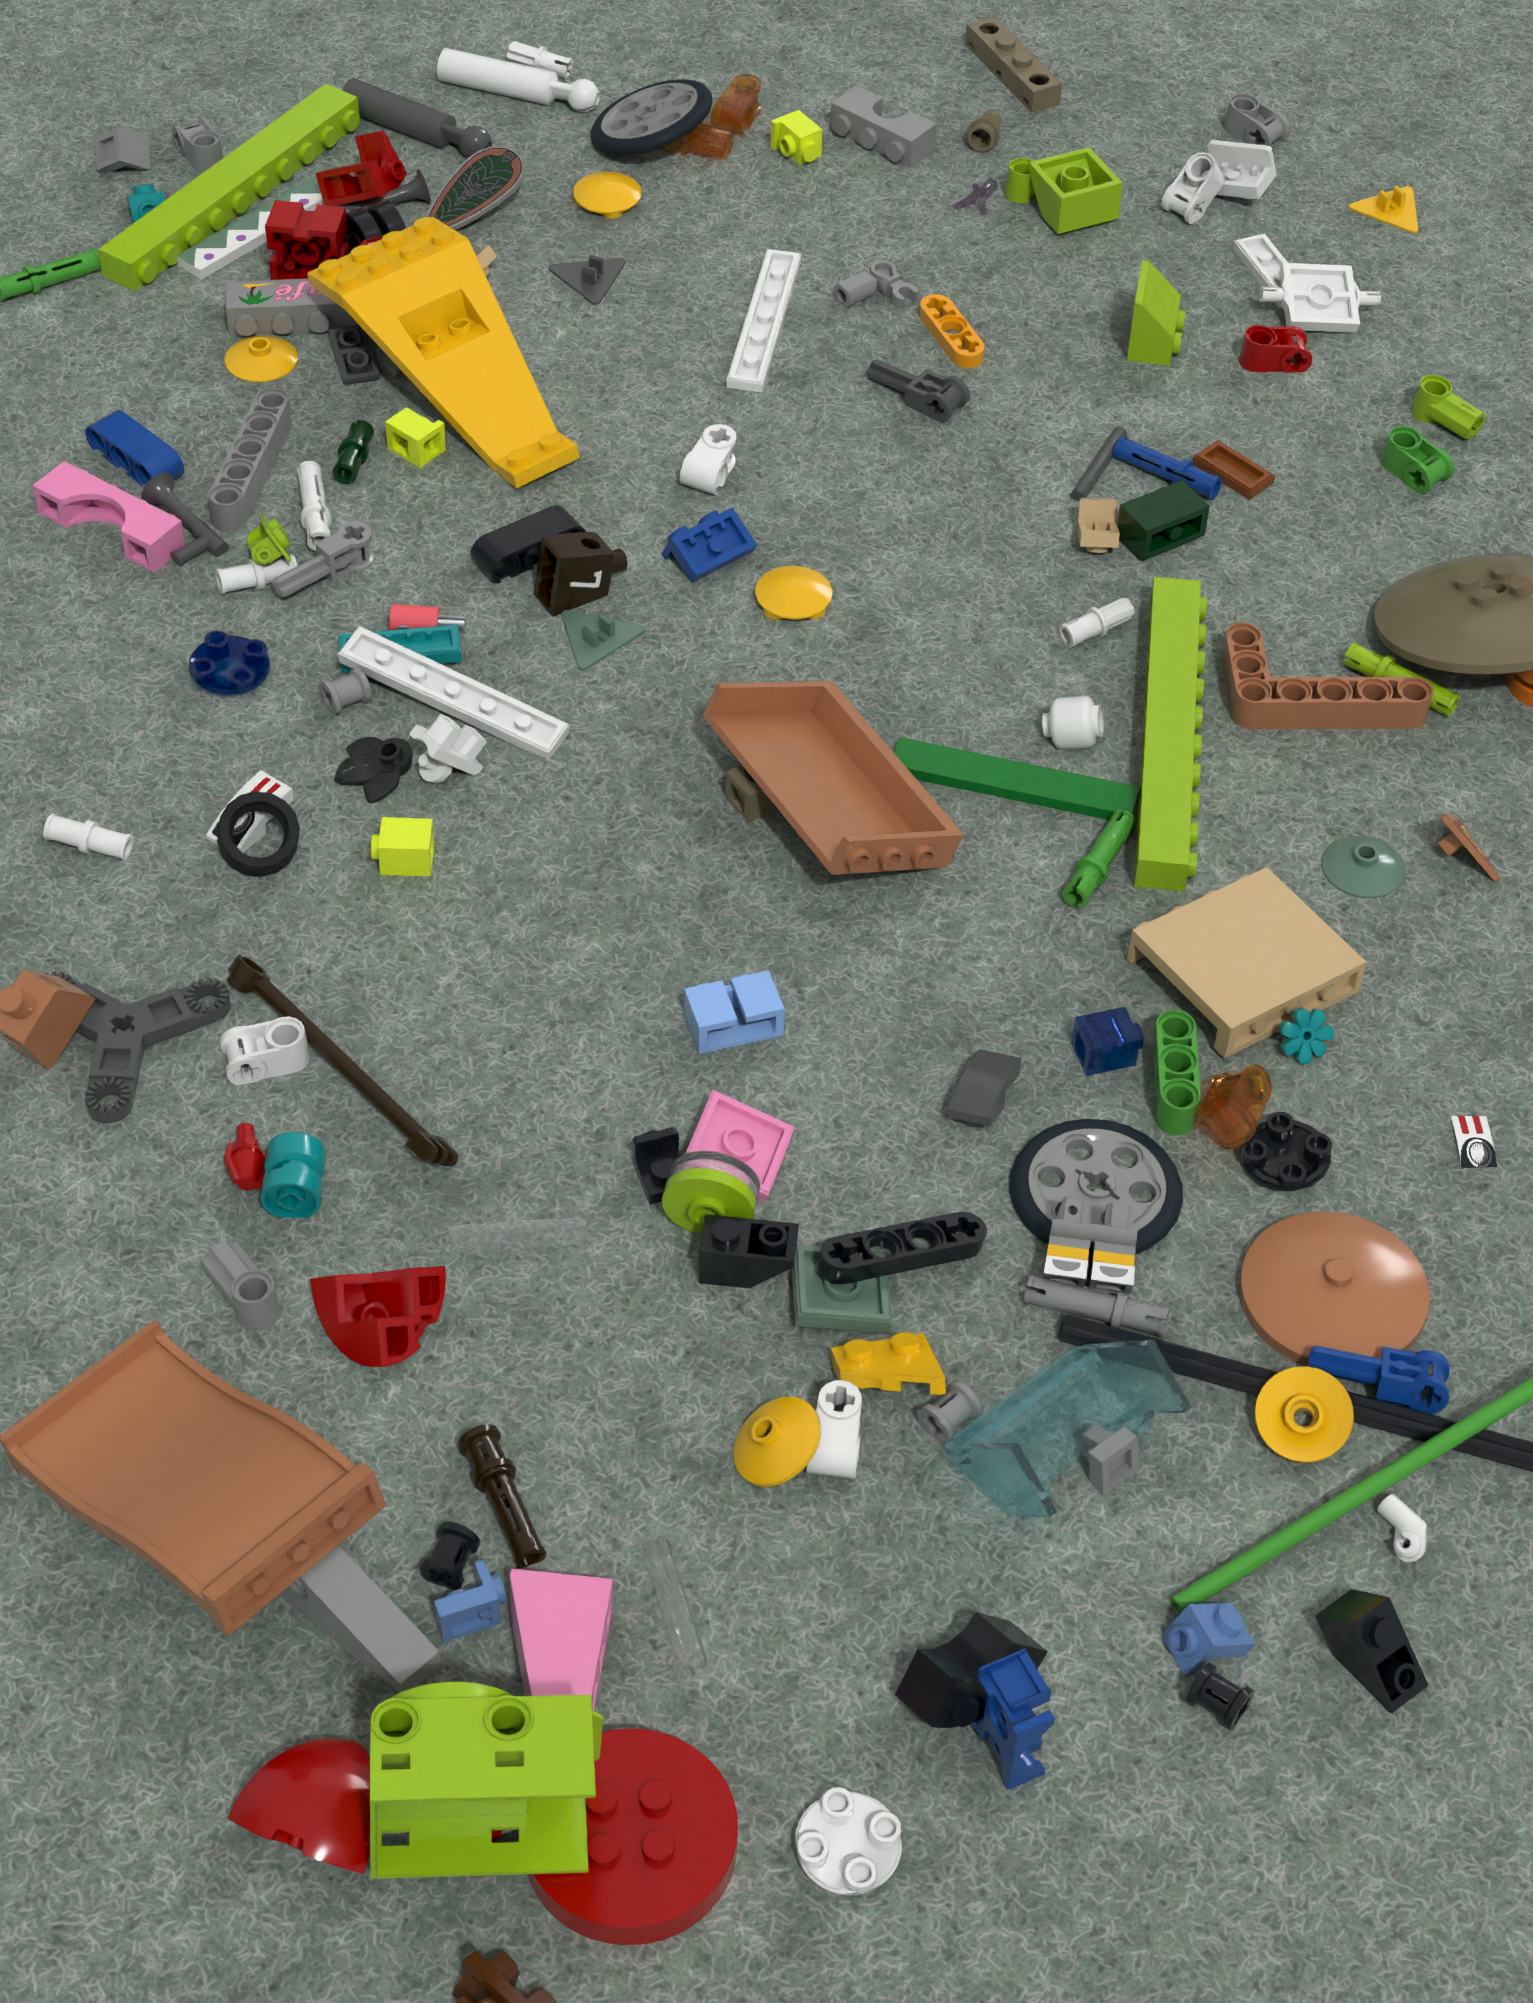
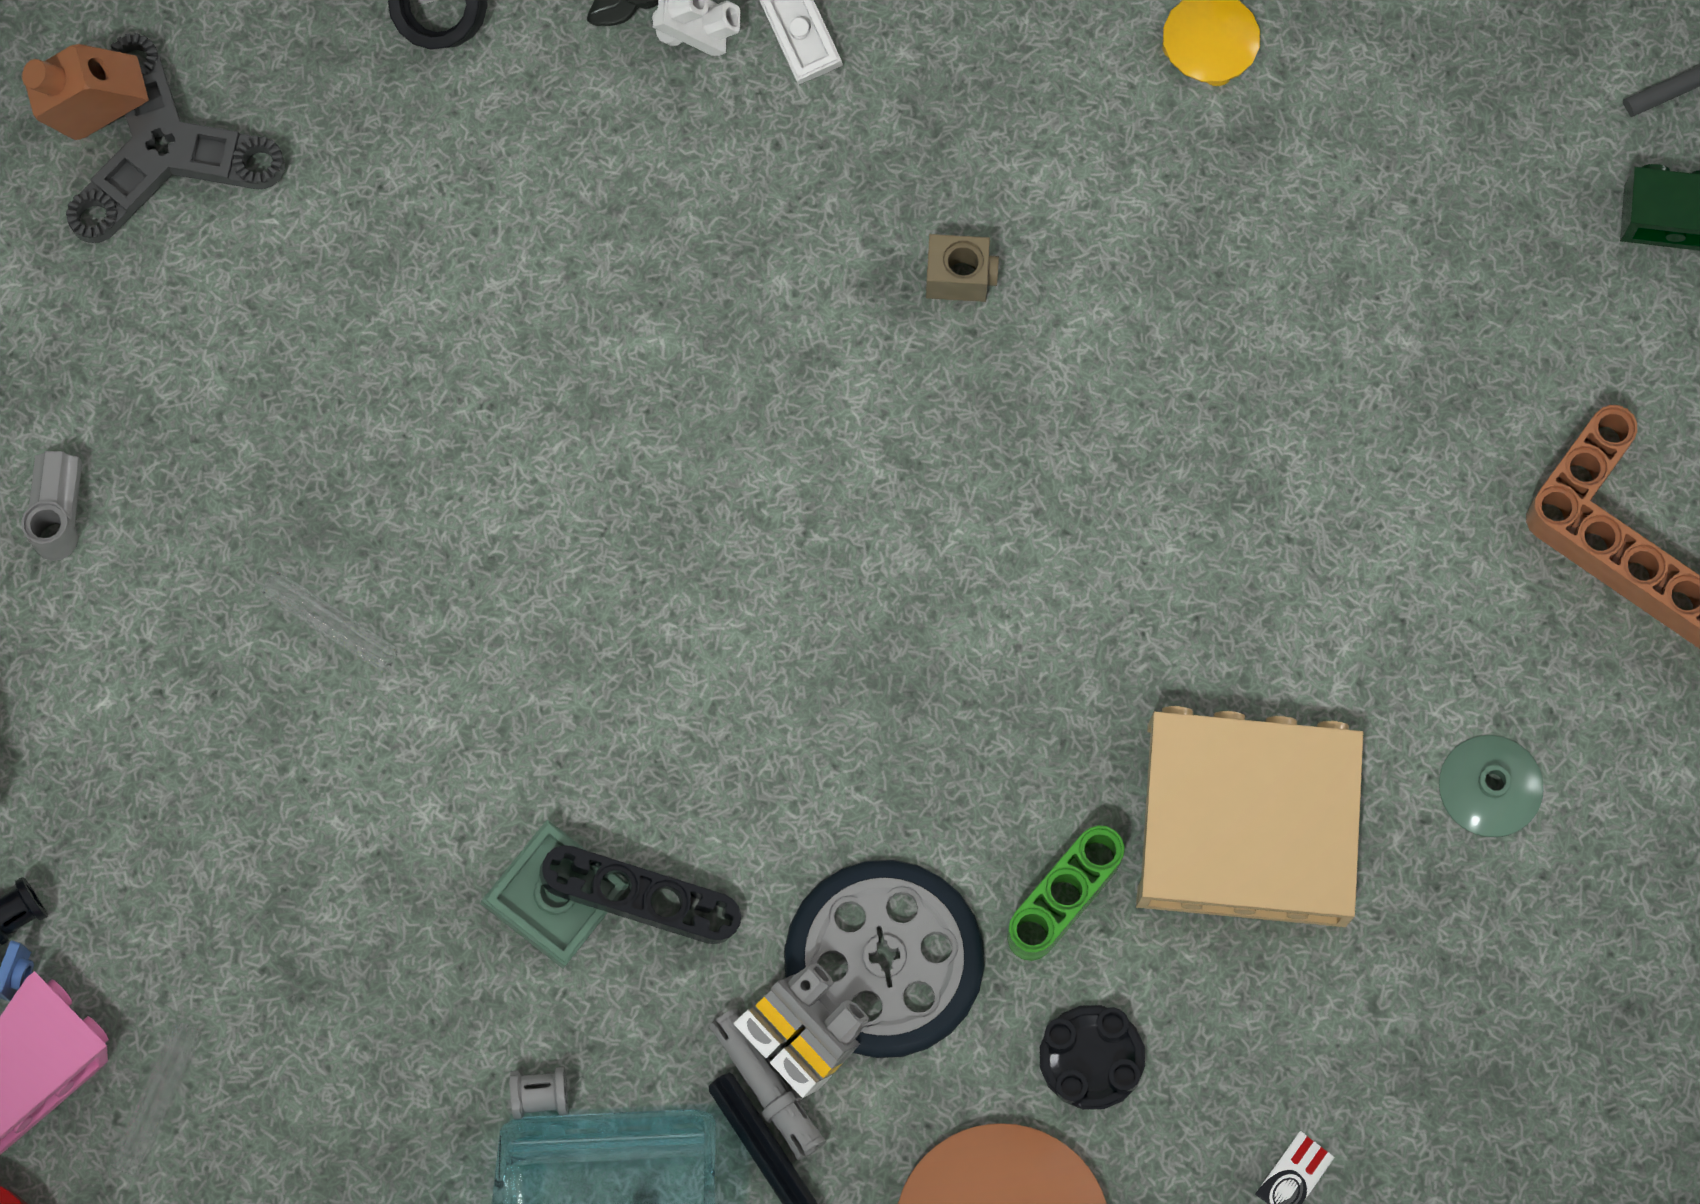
camera: 40 degrees right, 25 degrees up
white piece [220,1016,310,1085] -> none
red piece [223,1123,266,1190] -> none
dark brown hinge [227,955,458,1167] -> none
teal wheel [260,1132,327,1218] -> none
red brick [310,1266,446,1367] -> none
neon yellow brick [371,817,435,876] -> none
dark brown pin [457,1424,546,1569] -> none
black bracket [632,1127,686,1205] -> none
lime piece [662,1151,760,1233] -> none
bright pink tile [680,1090,795,1202] -> none
light blue piece [684,970,785,1054] -> none
black slope [699,1214,799,1289] -> none
nougat panel [703,681,964,875] -> none
yellow dish [733,1397,821,1487] -> none
white piece [806,1380,862,1479] -> none
yellow wing [830,1332,946,1395] -> none
green tile [894,737,1140,821] -> none
dark grey slope [947,1049,1021,1127] -> none
white head [1042,695,1104,750] -> none
white axle [1059,598,1135,648] -> none
bright green pin [1062,809,1137,908] -> none
clear blue brick [1071,1007,1144,1076] -> none
tan bracket [1077,498,1120,553] -> none
lime brick [1134,576,1207,892] -> none
clear orange piece [1198,1064,1272,1149] -> none
teal plant [1278,1007,1334,1064] -> none
nougat piece [1438,813,1500,882] -> none

